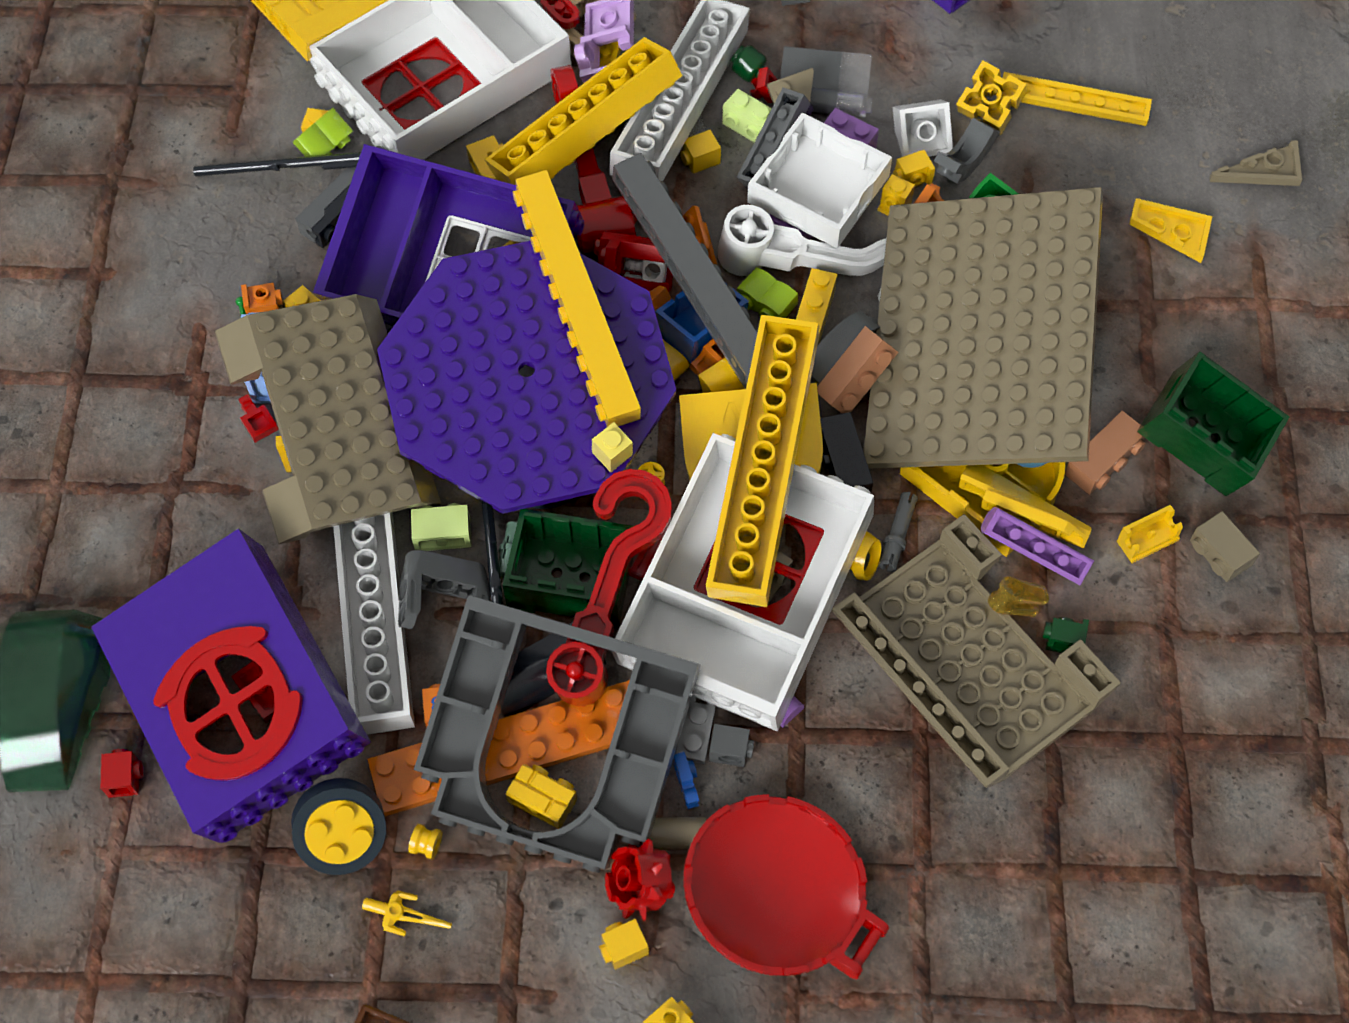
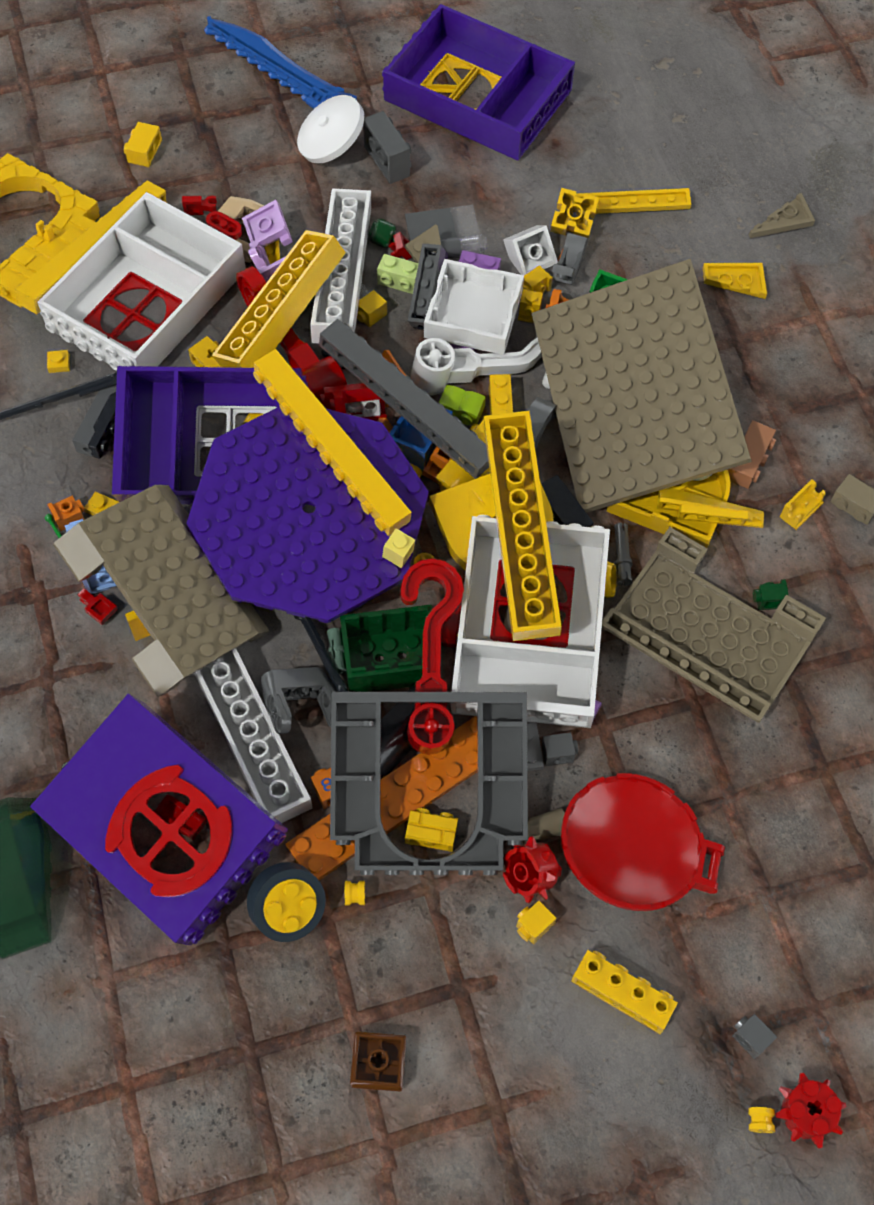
camera: 20 degrees left, 0 degrees up
red brick [100,749,144,798] -> none
lime brick [293,108,353,157] -> none
yellow piece [362,890,452,936] -> none
yellowish green brick [411,503,471,551] -> none
blue plate [673,751,699,809] -> none
nougat brick [817,326,898,414] -> none
medium lavender brick [981,507,1094,585] -> none
clear yellow piece [988,576,1049,617] -> none
dark green container [1137,351,1290,496] -> none

